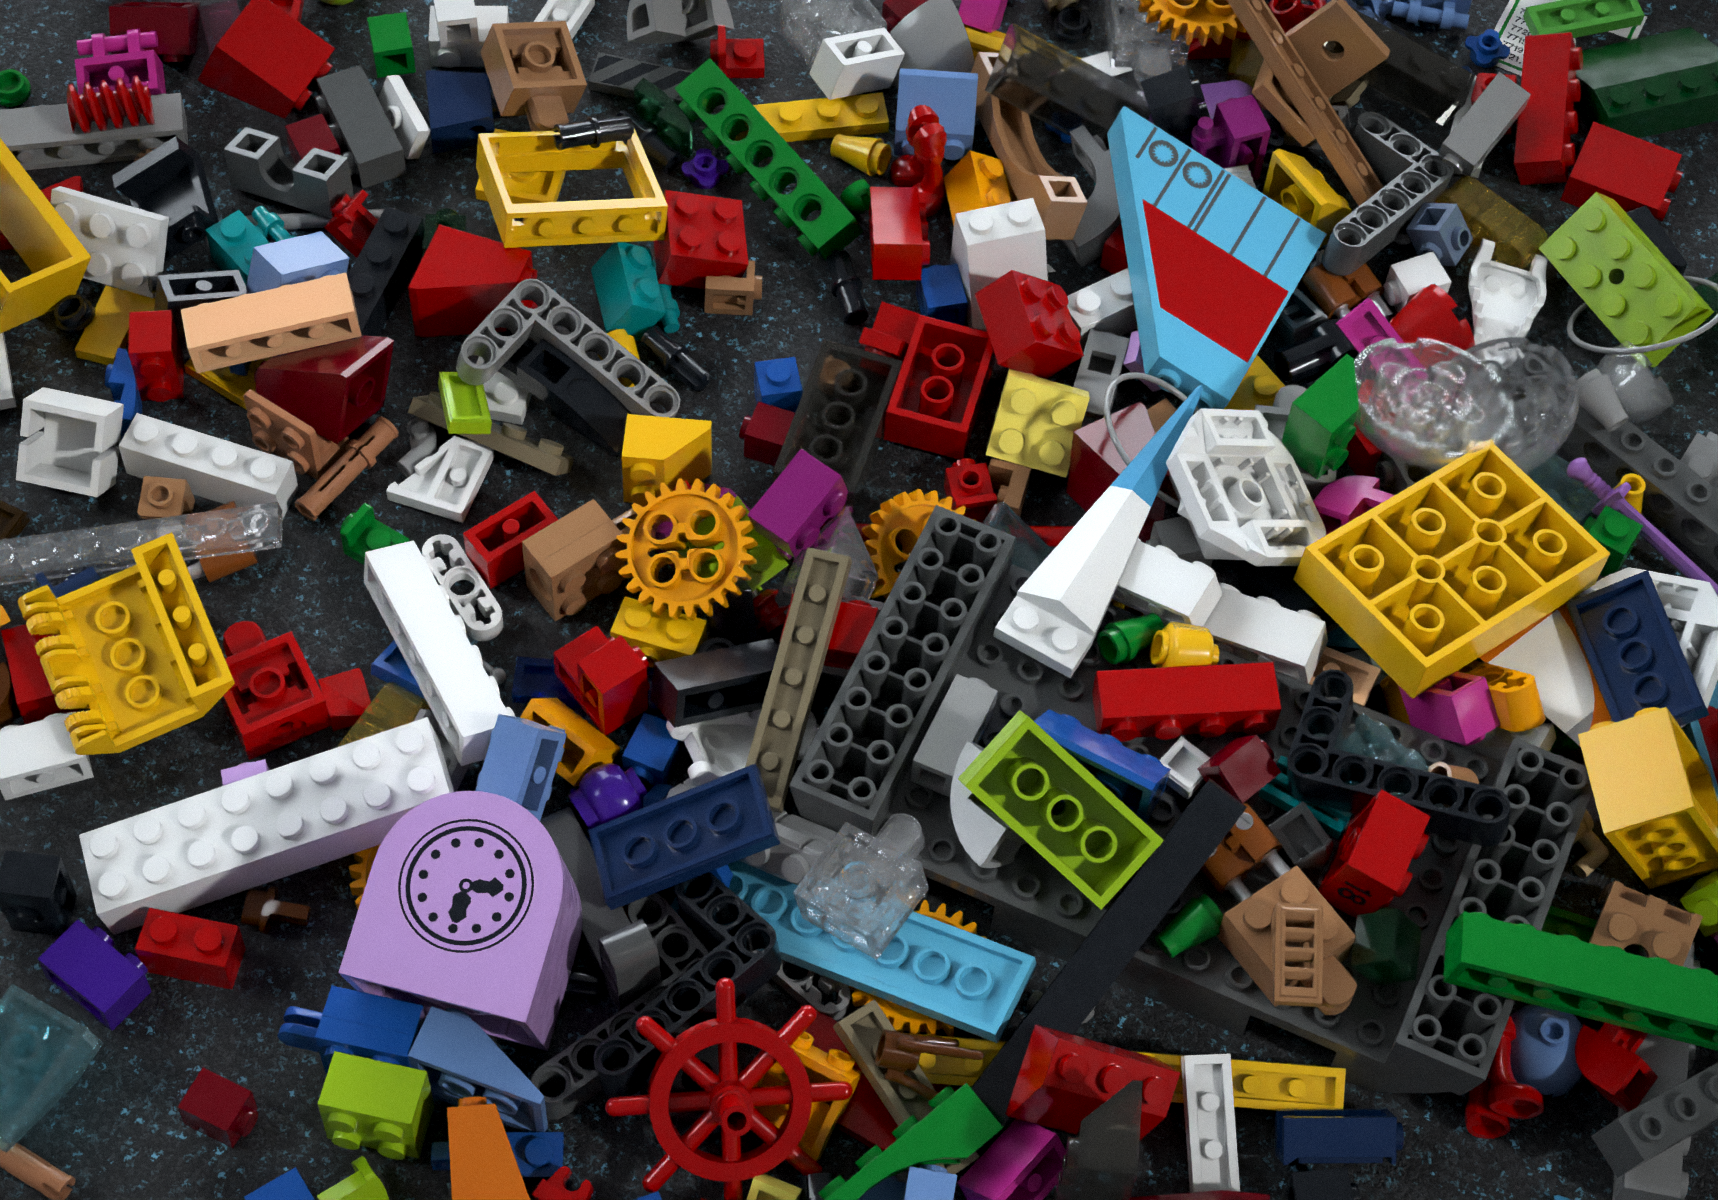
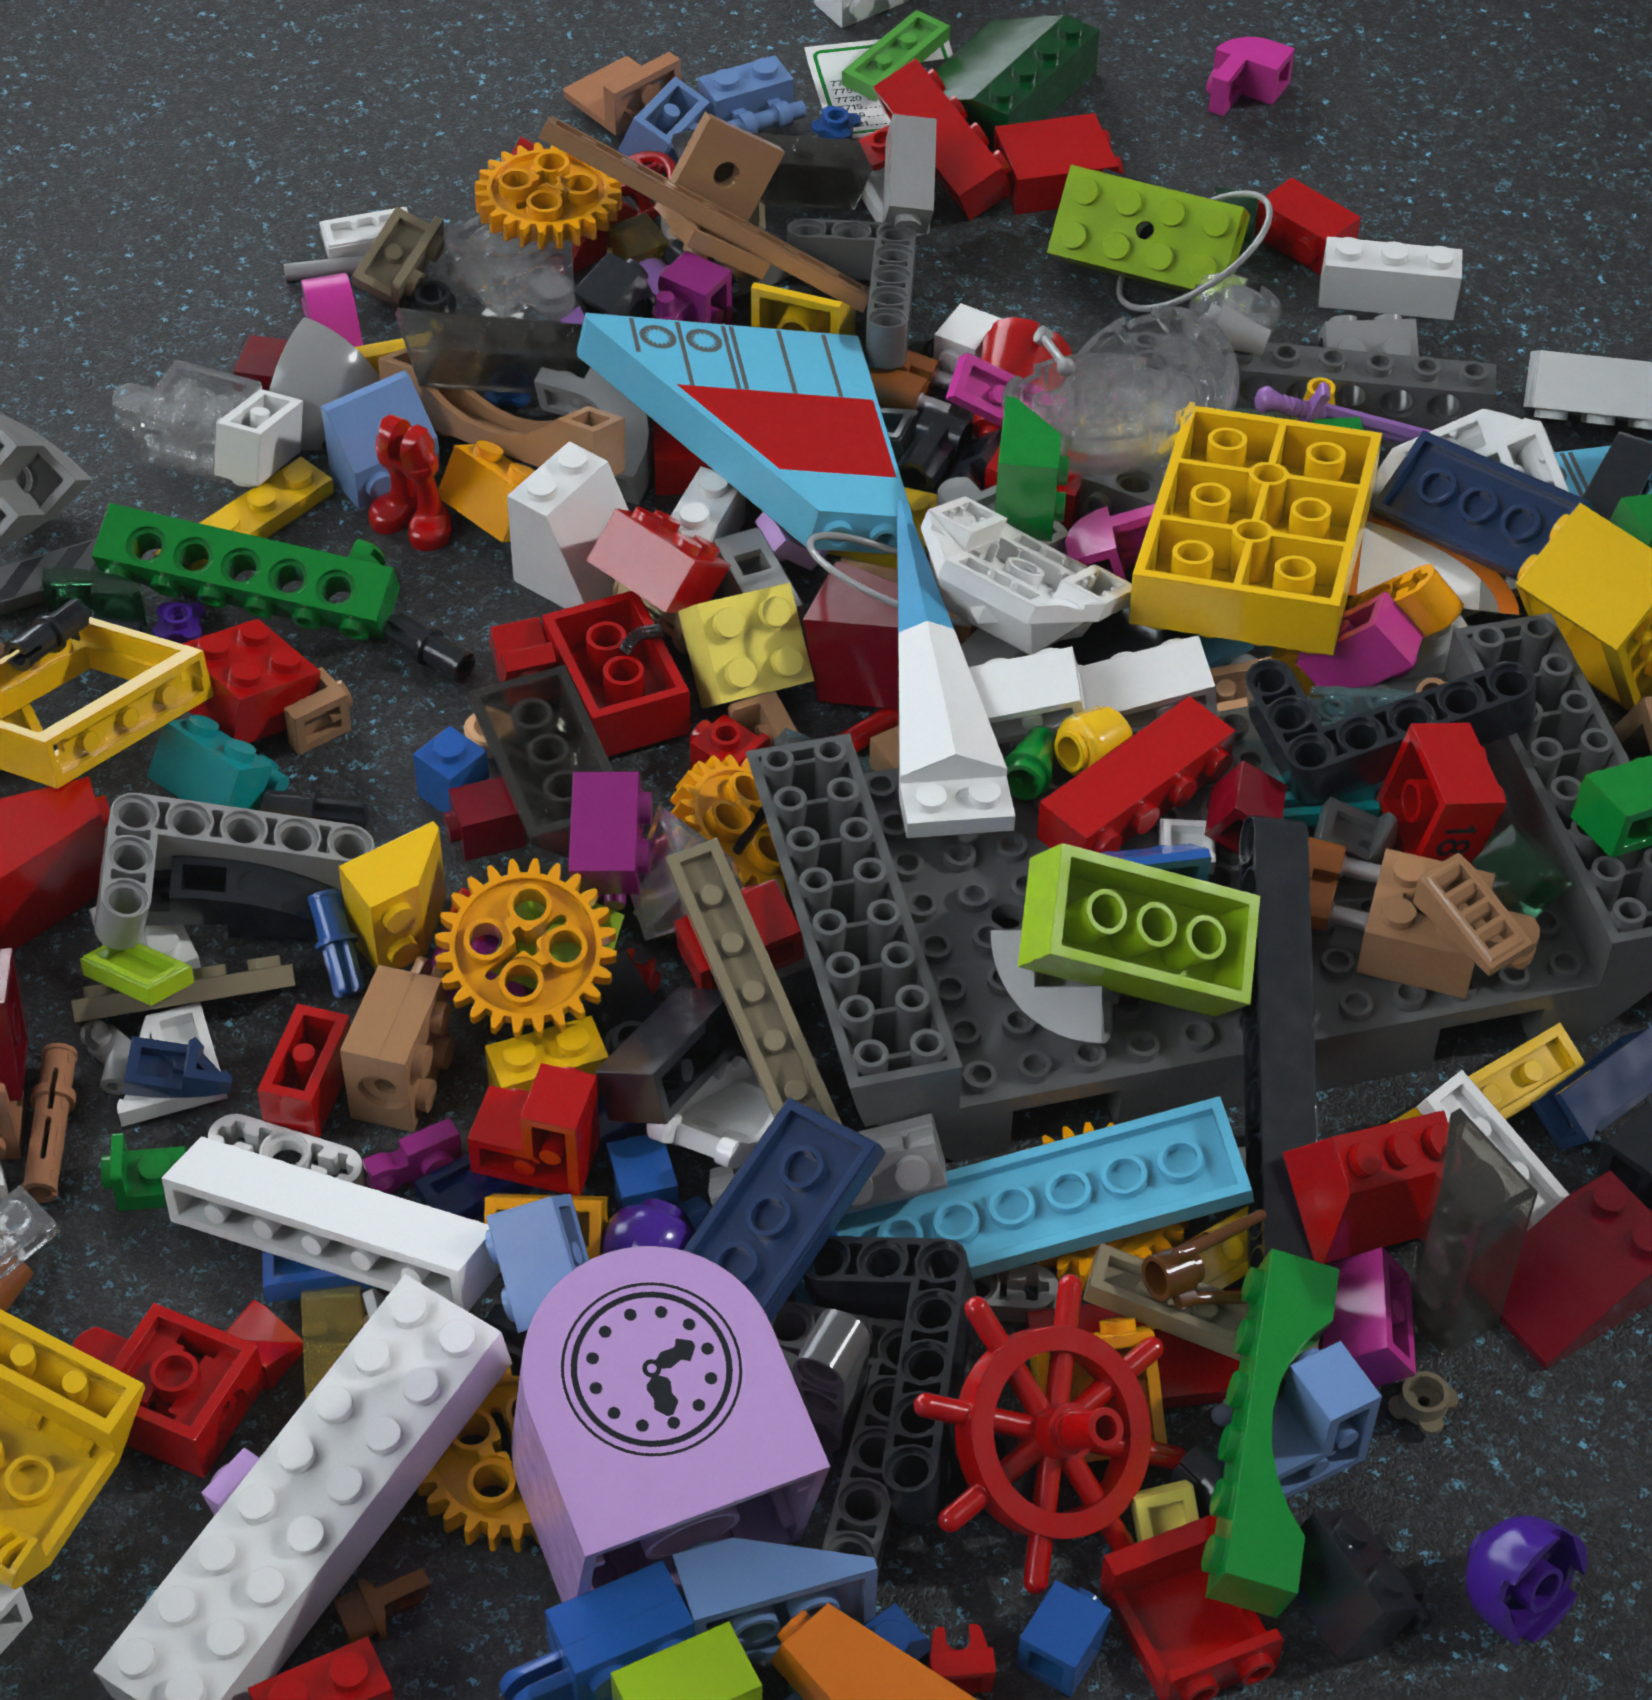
camera: 35 degrees left, 10 degrees down
red bracket [710,25,765,78] -> none
clear brick [793,813,929,960] -> none
yellow cone [830,134,891,176] -> none
red brick [869,187,930,280] -> none
light grey brick [910,674,998,797] -> none
blue brick [916,264,968,326] -> none
green cone [1155,894,1223,959] -> none
sand blue brick [1406,202,1473,266] -> none
clear yellow beam [1435,176,1548,269] -> none
white animal [1468,238,1548,370] -> none
none -> dark blue slope [122,1036,232,1098]
none -> blue axle [307,889,364,998]
none -> magenta plate [362,1118,463,1194]
none -> black leg [620,623,665,655]
none -> light grey hinge [1033,326,1075,377]

